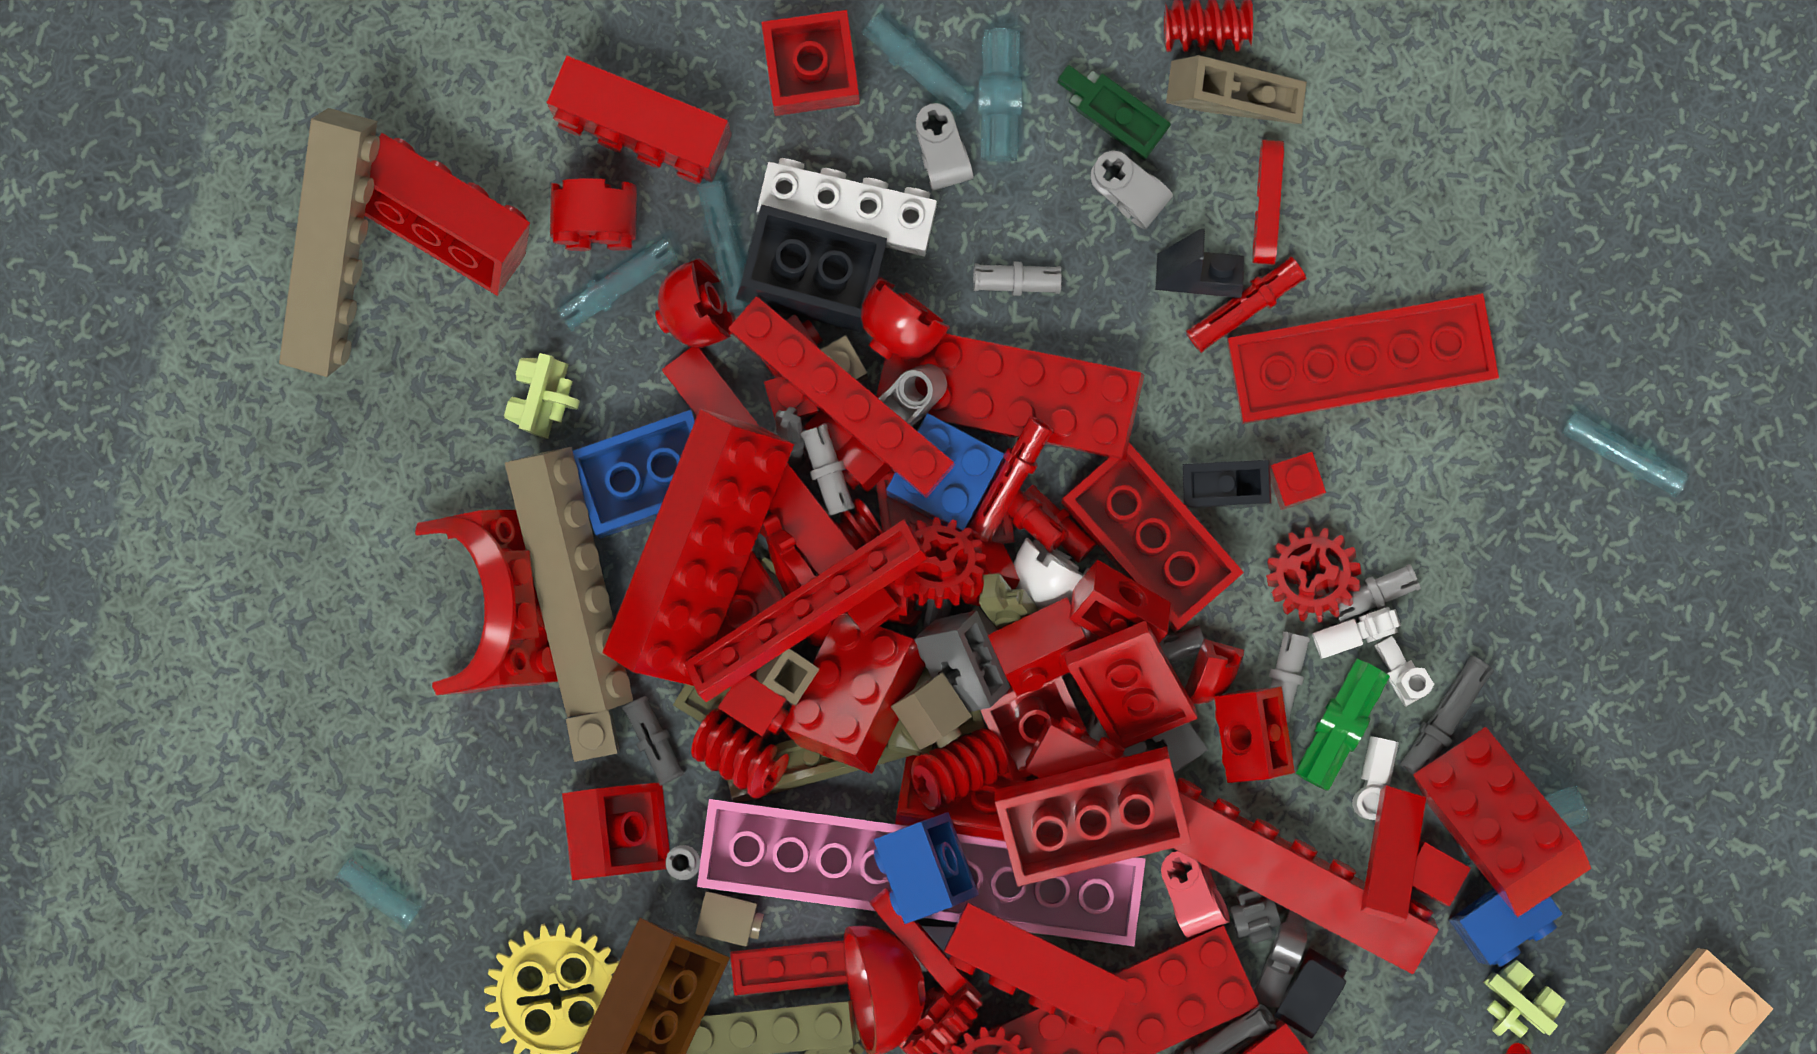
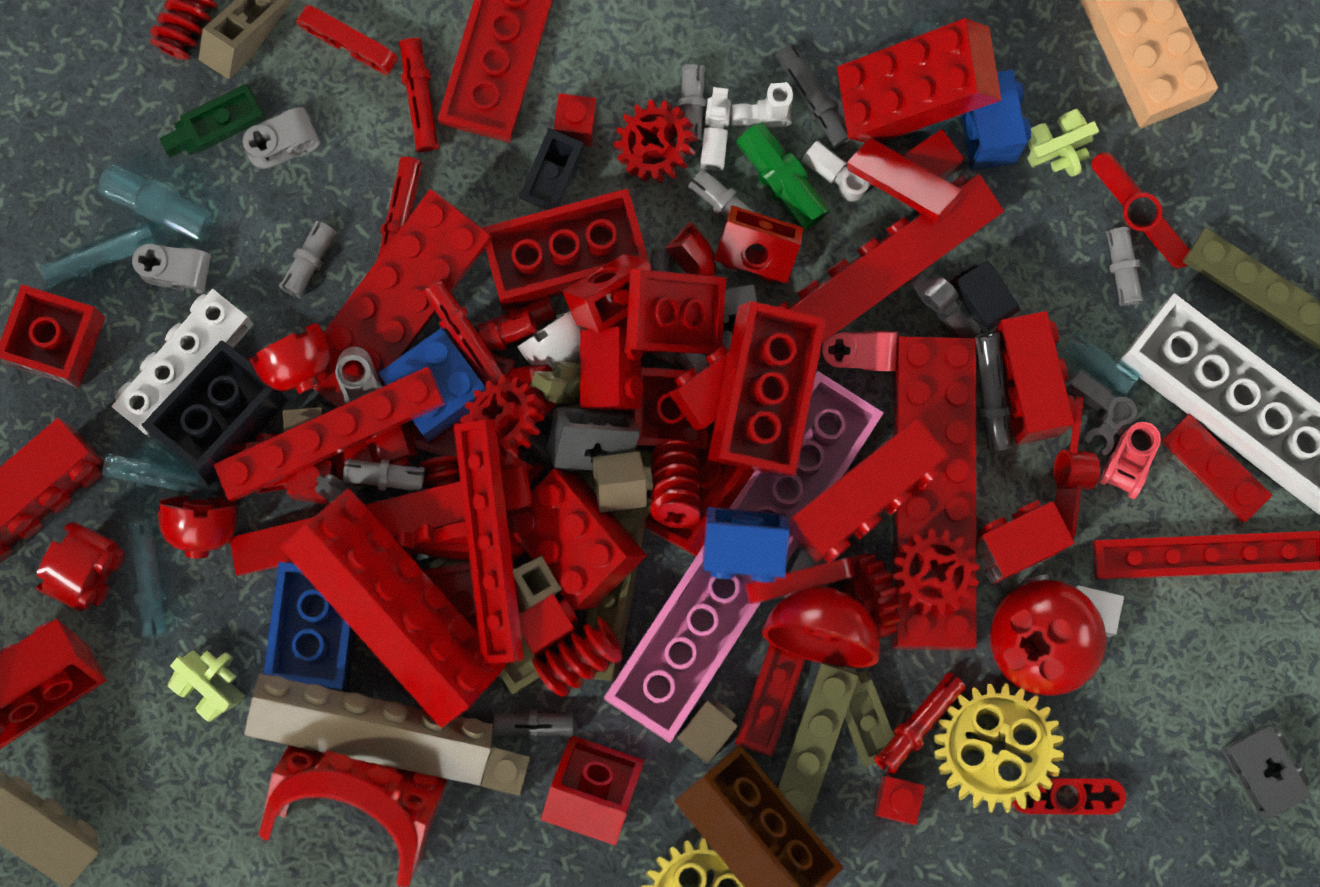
camera: 70 degrees left, 5 degrees down
light grey pin [666,845,701,880] -> none
black slope [1155,228,1244,298] -> none
dark grey gear [1229,890,1281,944] -> none
none -> red pin [377,157,423,260]

